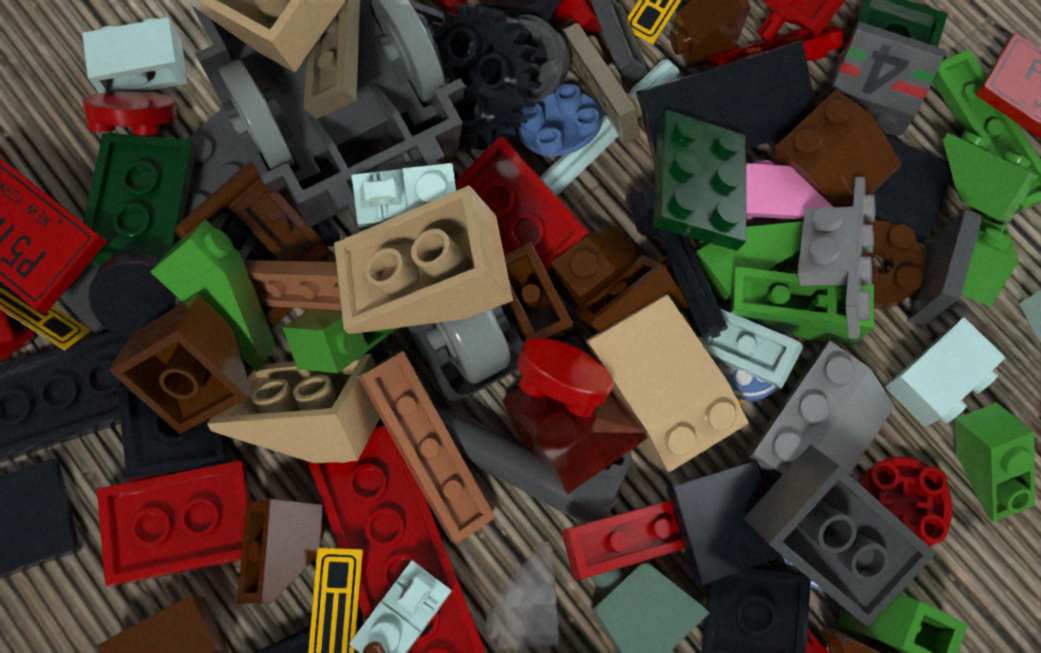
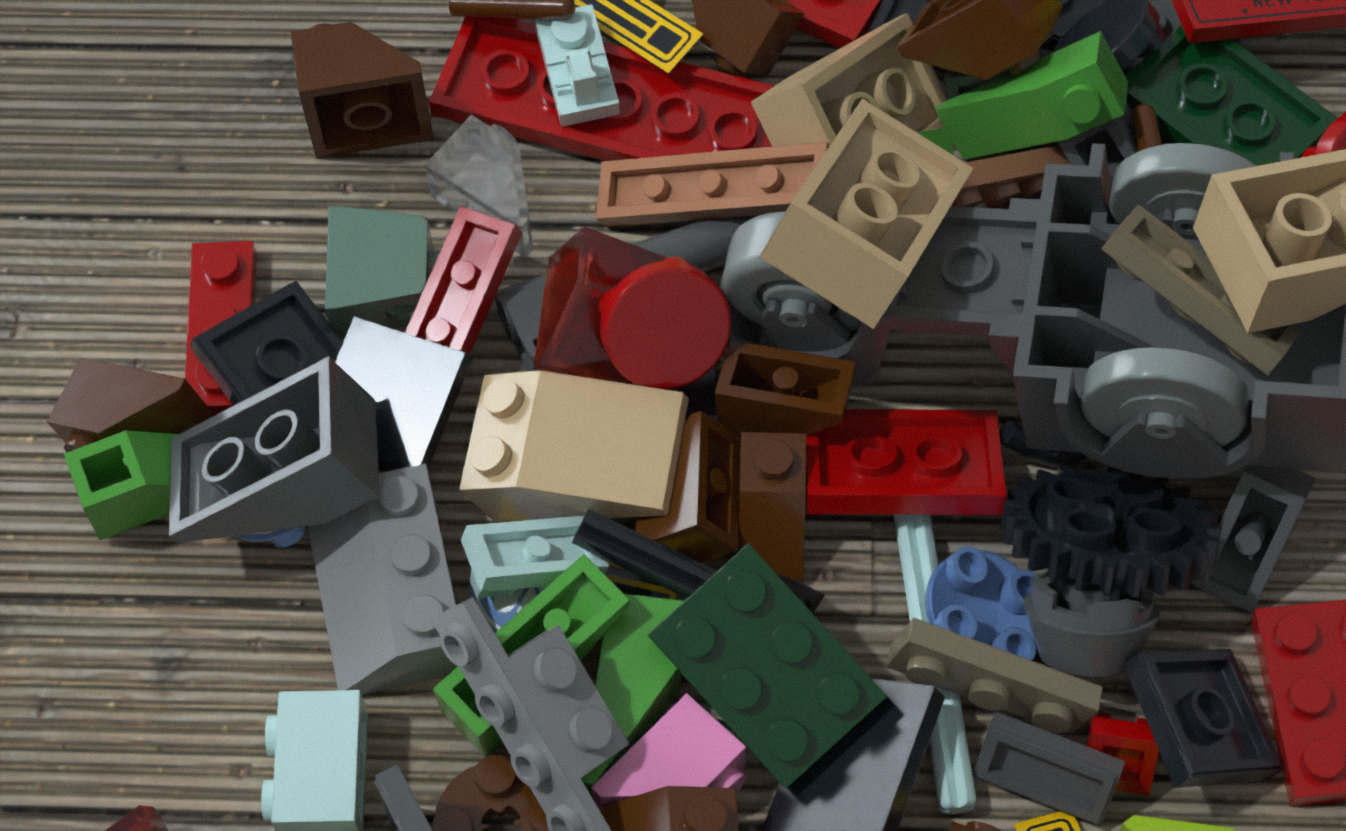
camera: 135 degrees right, 10 degrees down
light aqua hinge [351,163,456,228] -> none
red tile [858,456,953,547] -> none
bright green slope [955,403,1035,522] -> none

